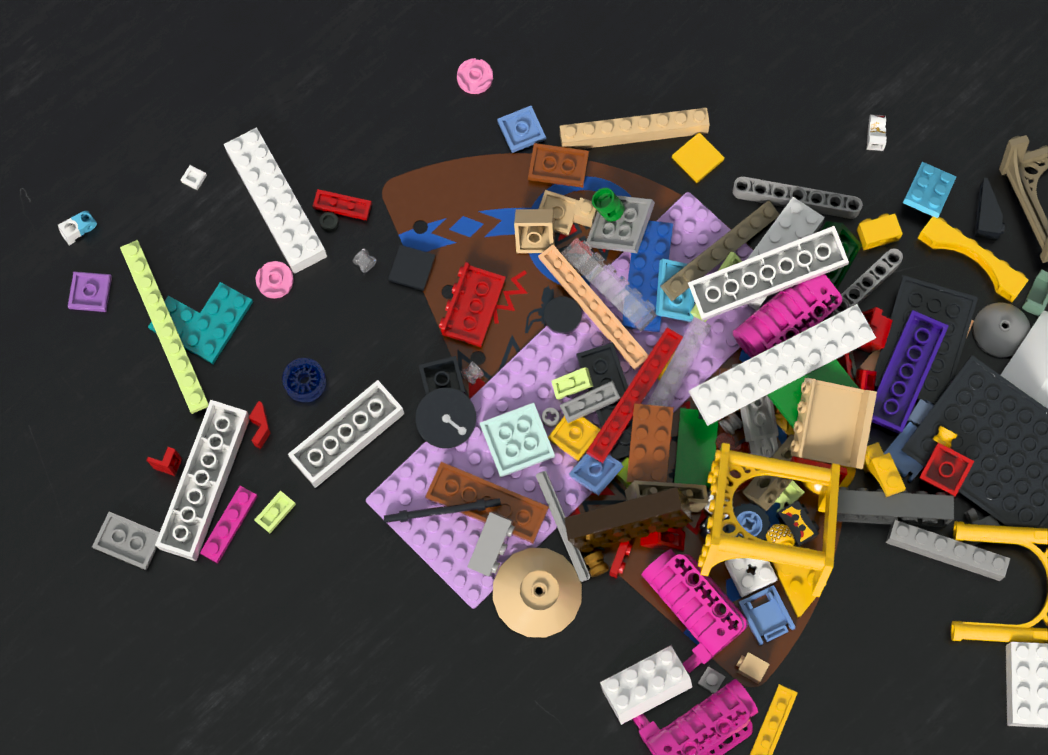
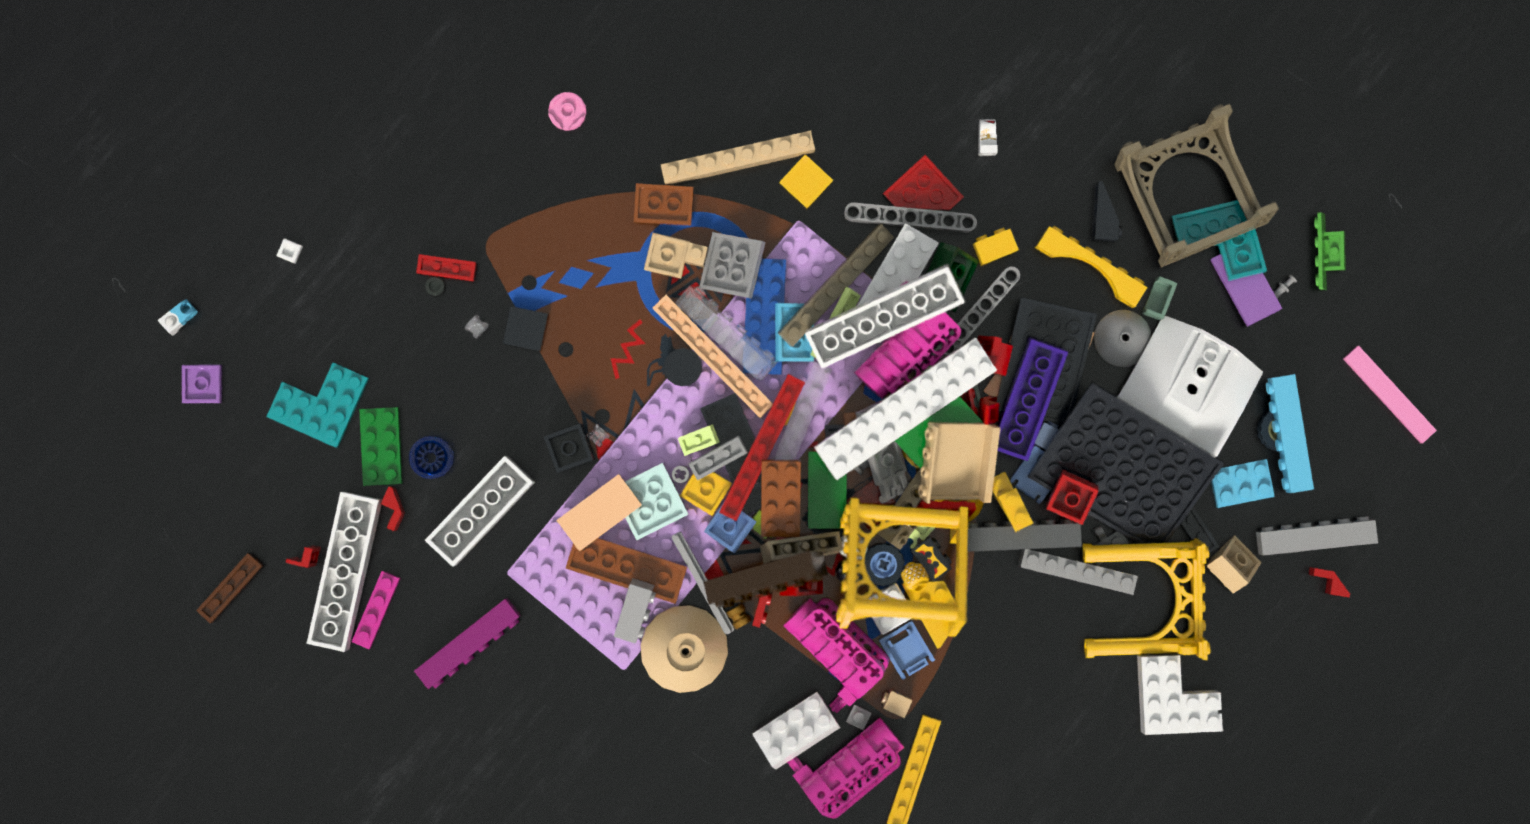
camera: 10 degrees left, 15 degrees up
light grey plate [92,512,160,570] -> none
yellowish green plate [120,240,209,414] -> none
white brick [224,127,327,274] -> none
yellowish green plate [255,491,296,533] -> none
bright pink tile [256,261,294,299] -> none
black bar [384,498,501,523] -> none
black piece [415,388,476,448] -> none
red bracket [439,262,506,347] -> none
medium blue plate [497,106,546,153] -> none
tan slope [514,209,554,253] -> none
green wheel [592,188,625,222] -> none
clear red tile [715,433,735,450] -> none
medium azure plate [903,162,956,218] -> none
yellow wheel [933,426,957,448] -> none
none -> reddish brown plate [196,553,264,623]
none -> green plate [359,407,403,486]
none -> magenta brick [414,598,521,689]
none -> light nougat tile [557,474,642,551]
none -> red plate [882,155,964,211]

